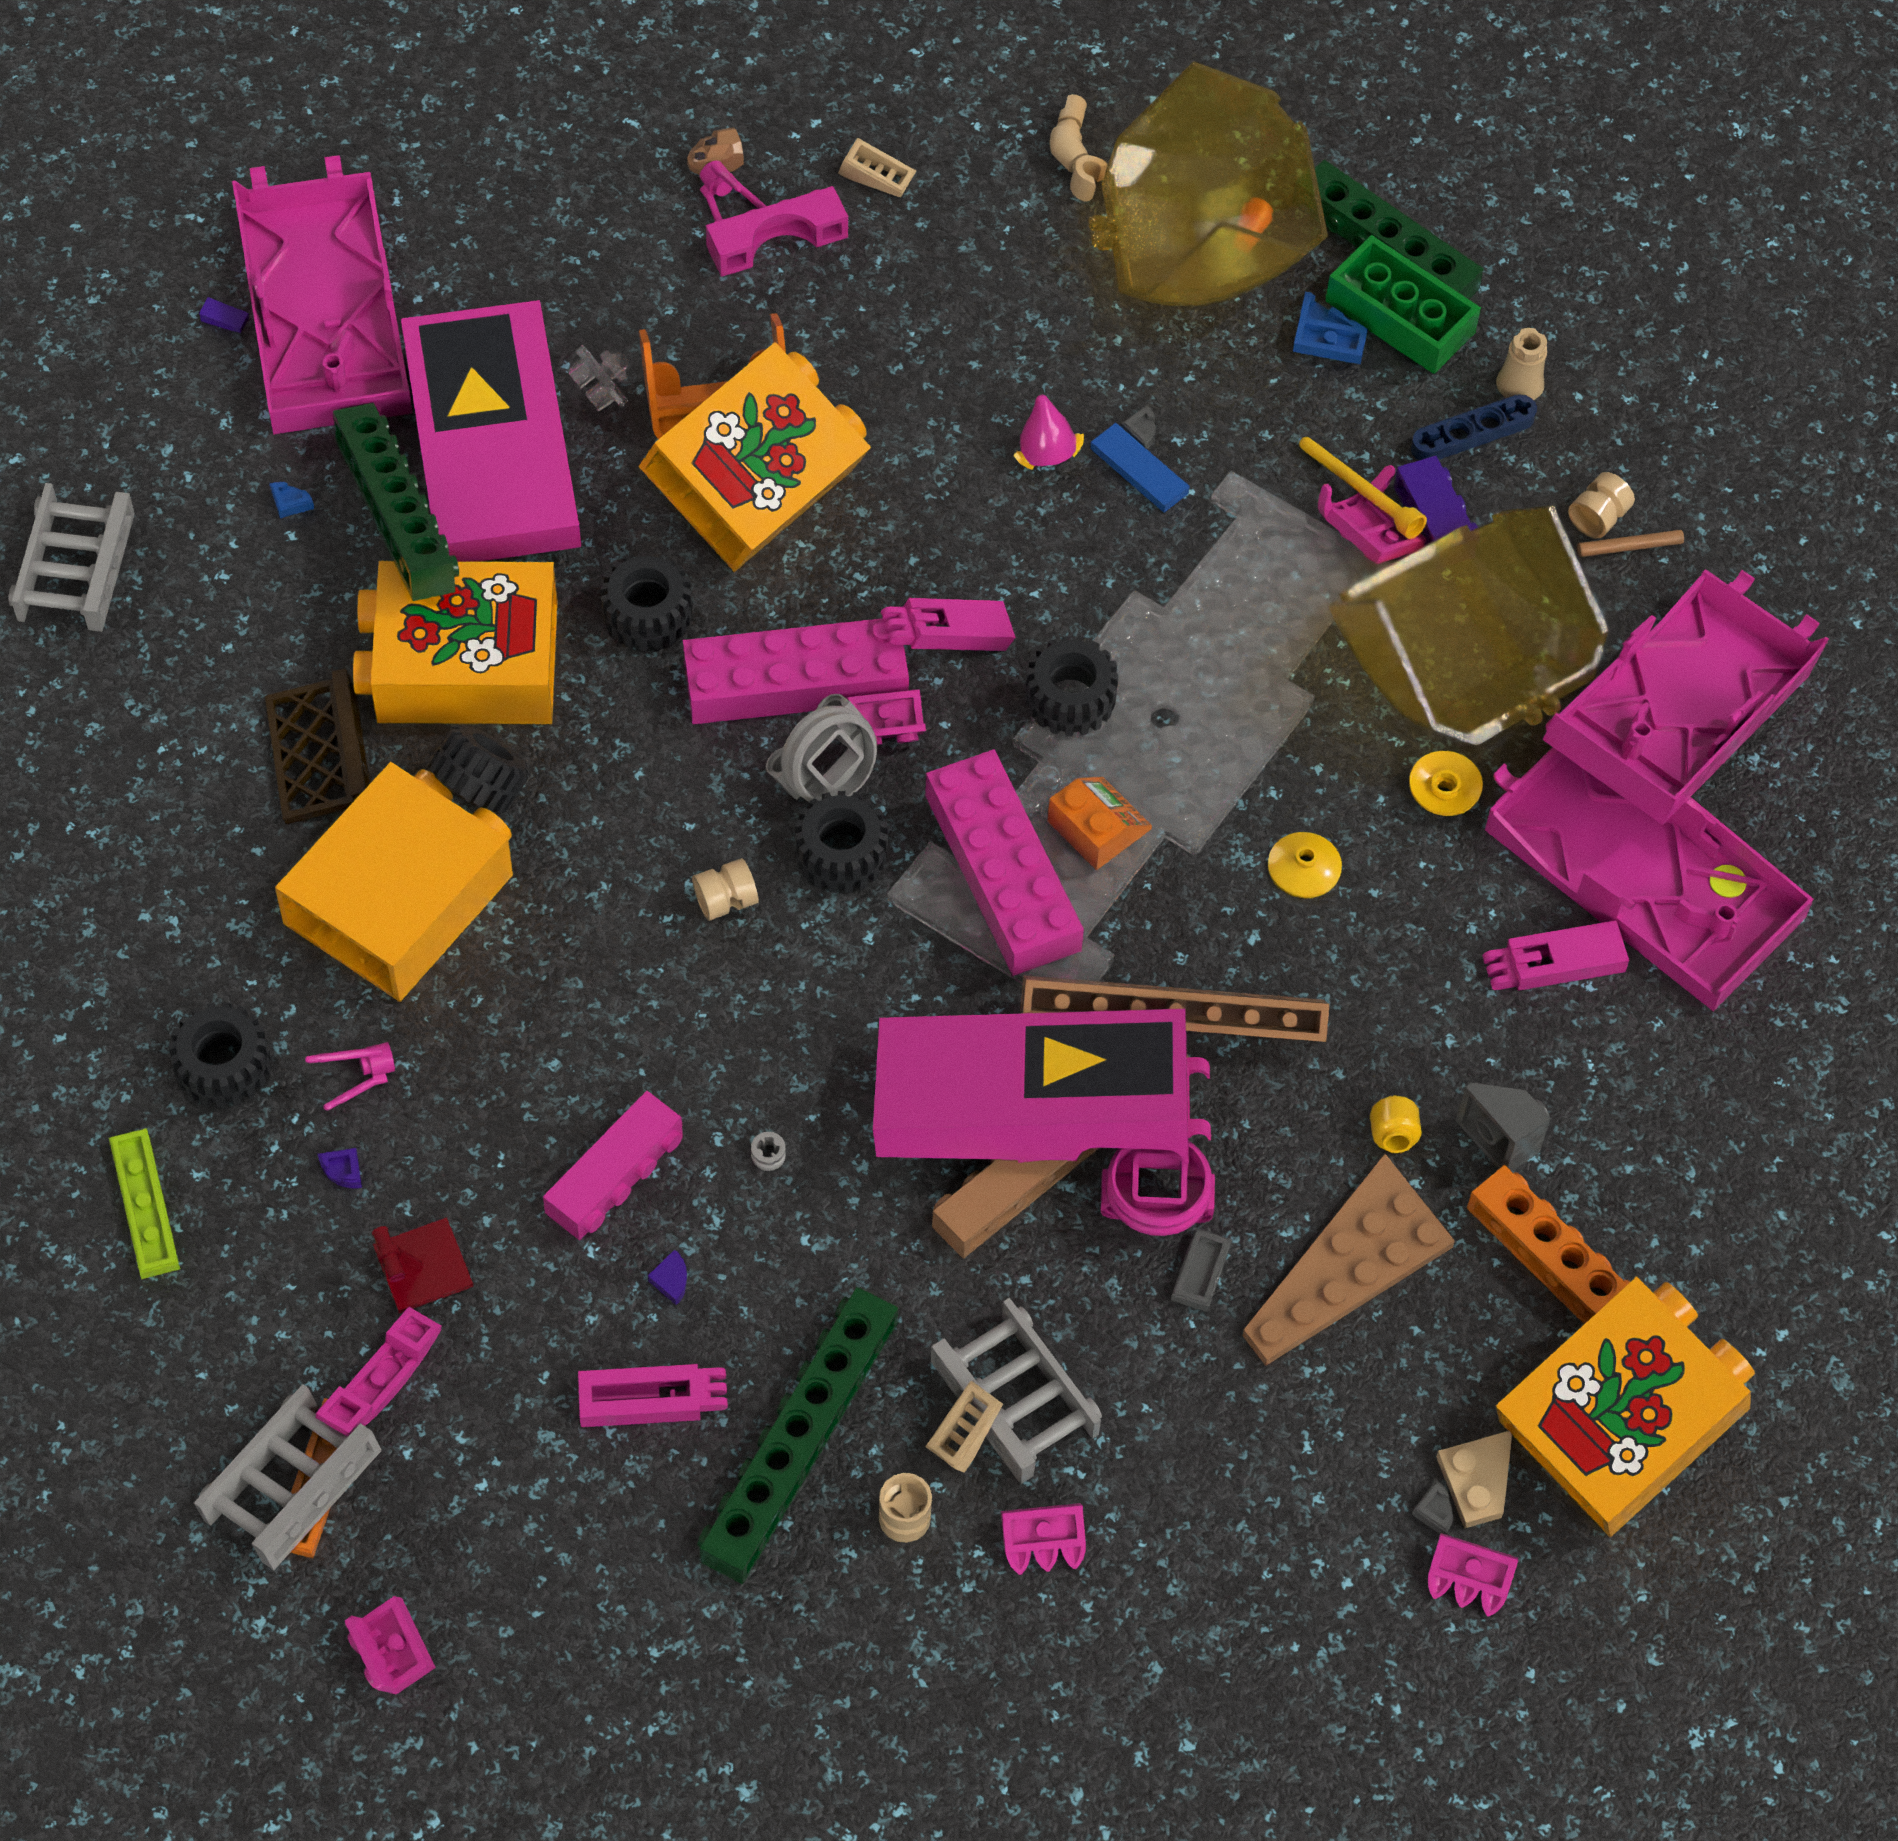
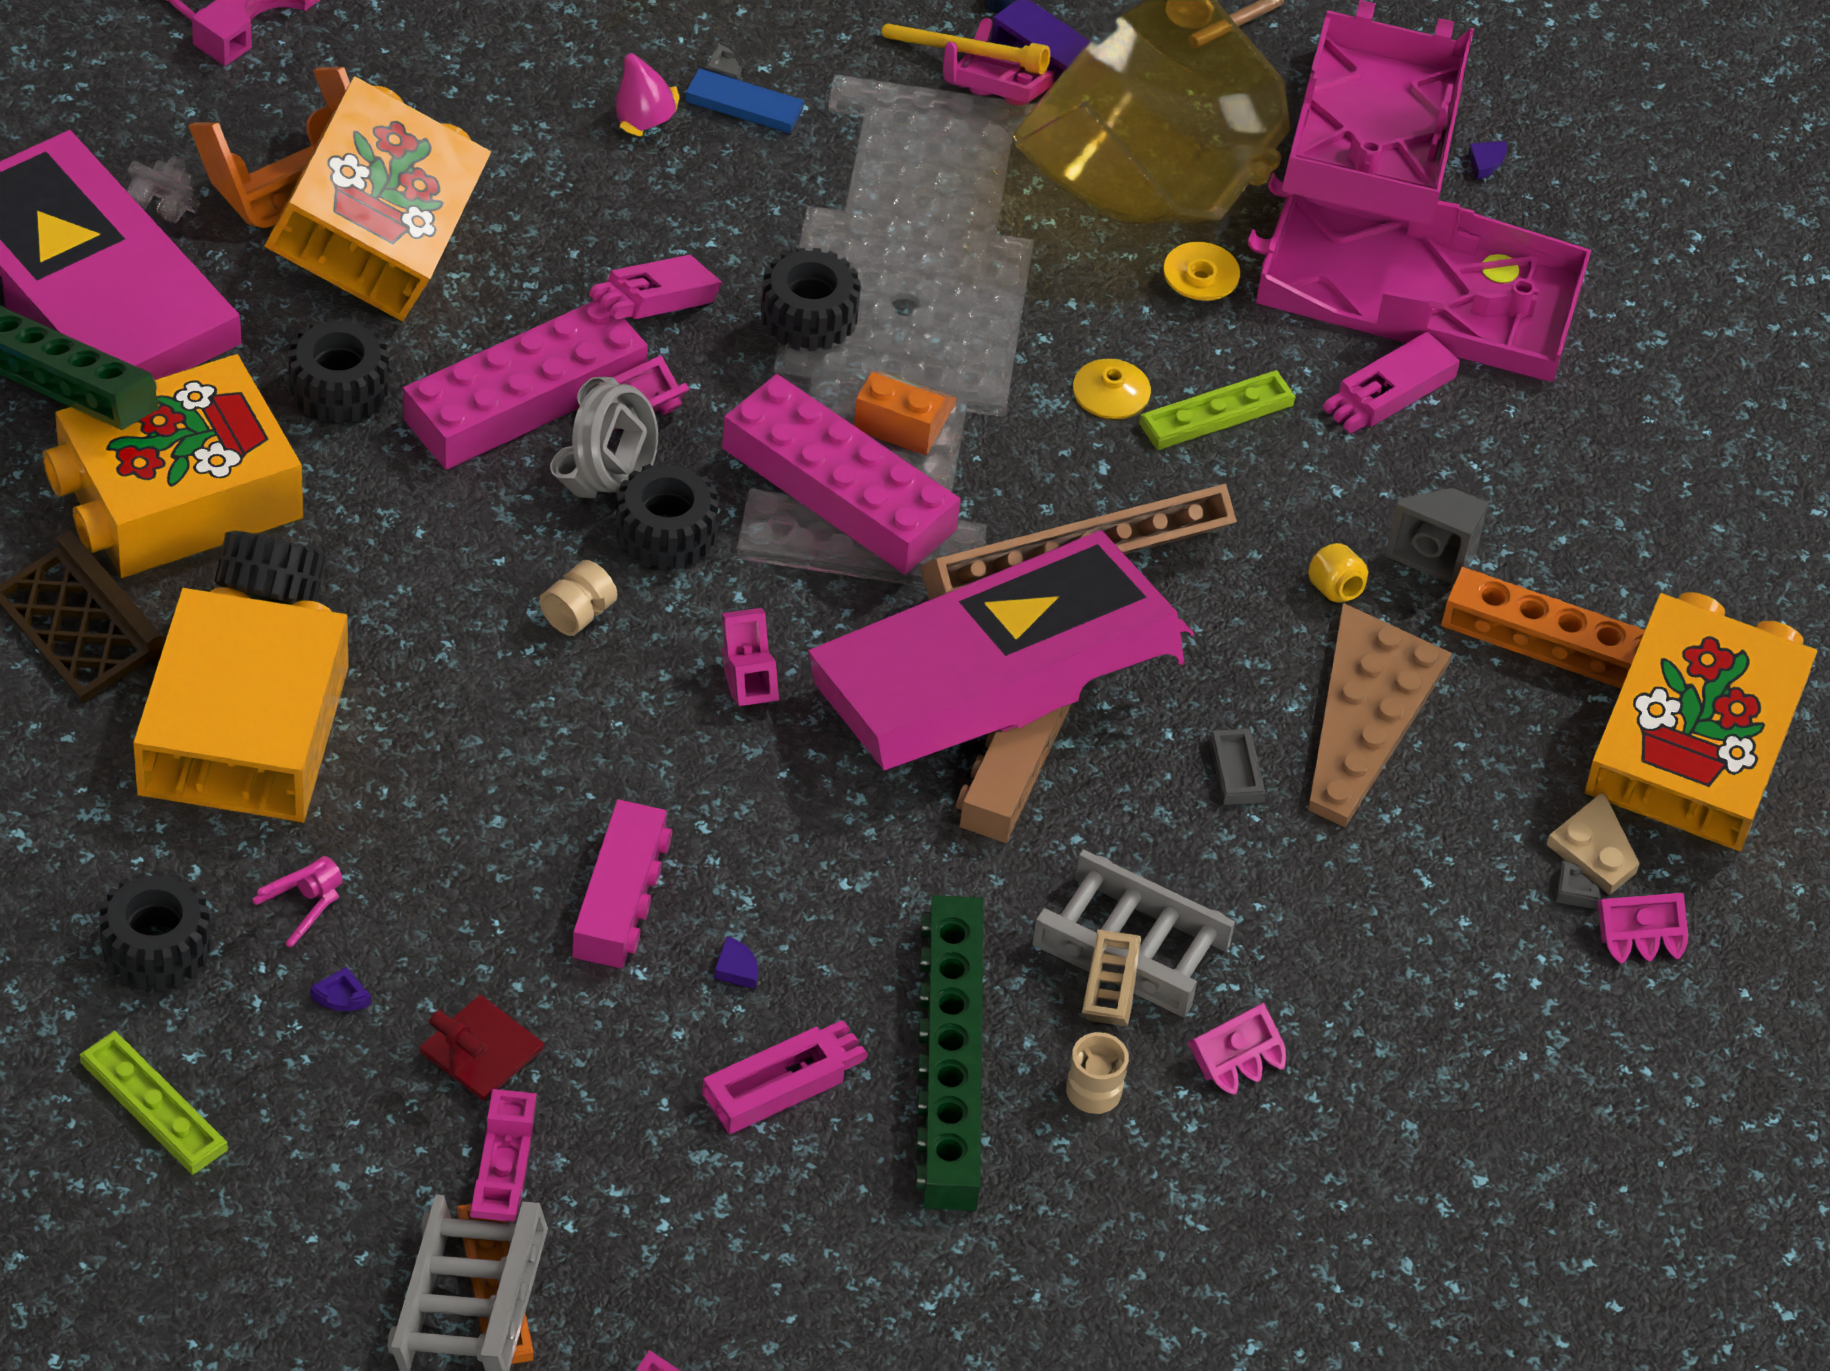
camera: 30 degrees left, 10 degrees down
light grey bush [751,1132,786,1171] -> none
dark pink piece [1101,1140,1215,1236] -> none
none -> dark pink brick [721,608,779,706]
none -> lime tile [1139,370,1296,451]
none -> dark purple tile [1468,141,1507,179]

